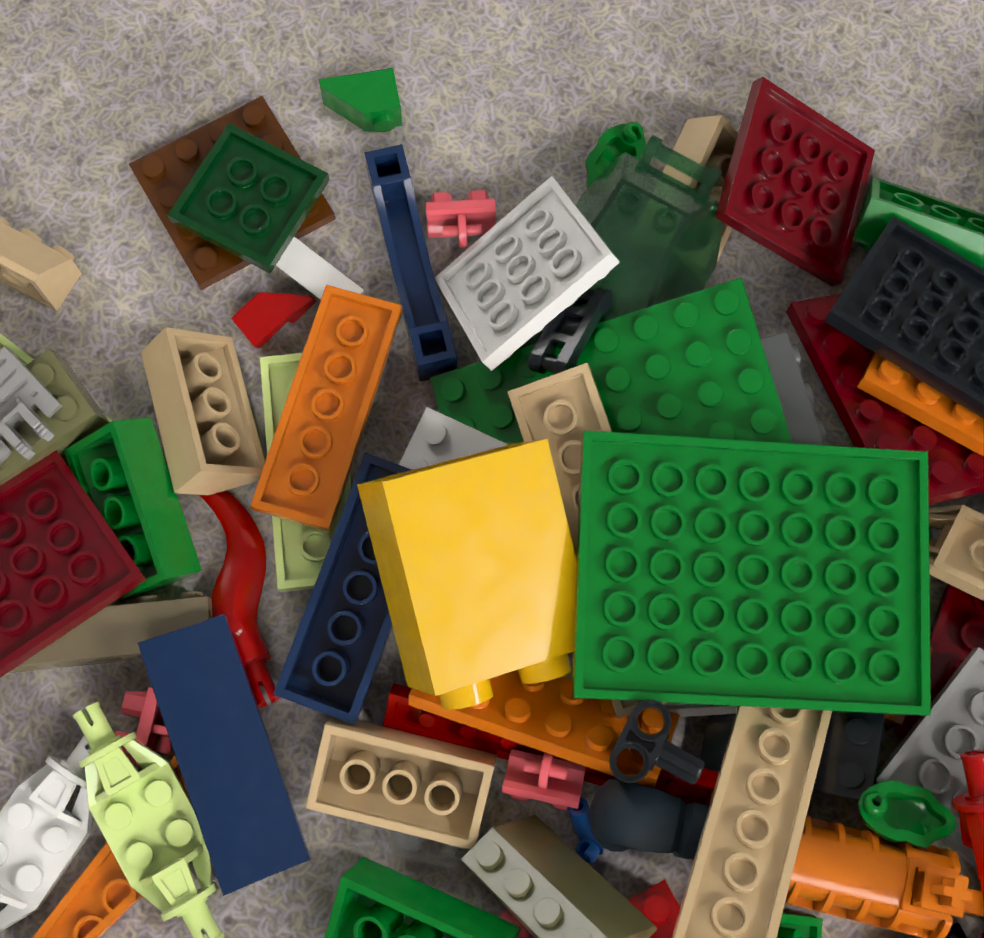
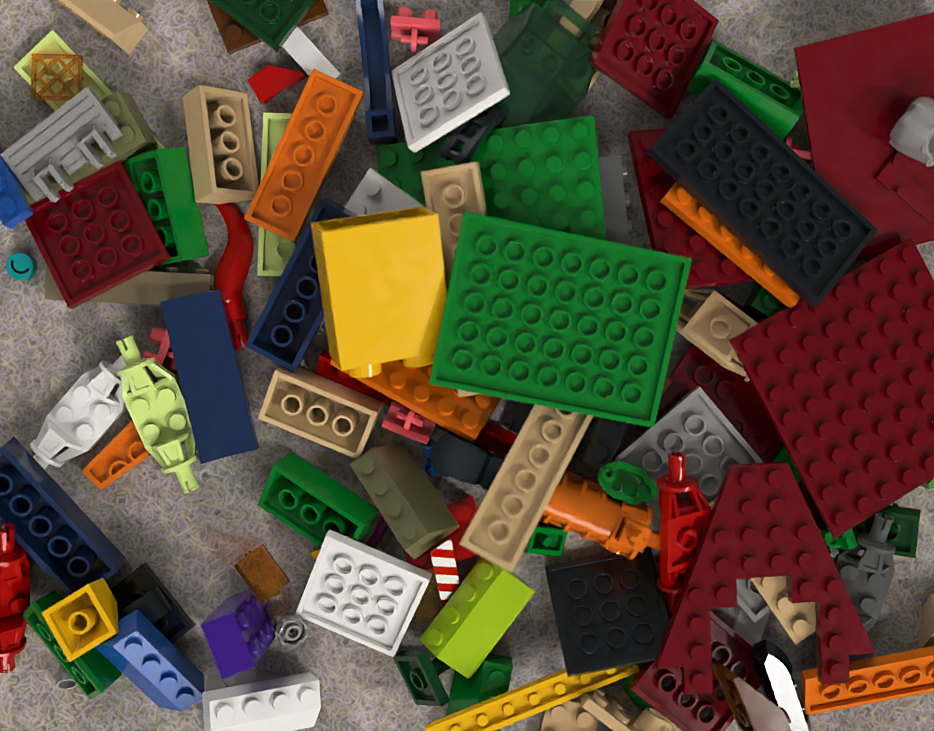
camera: 15 degrees right, 15 degrees up
black beam [609,700,705,784] -> none

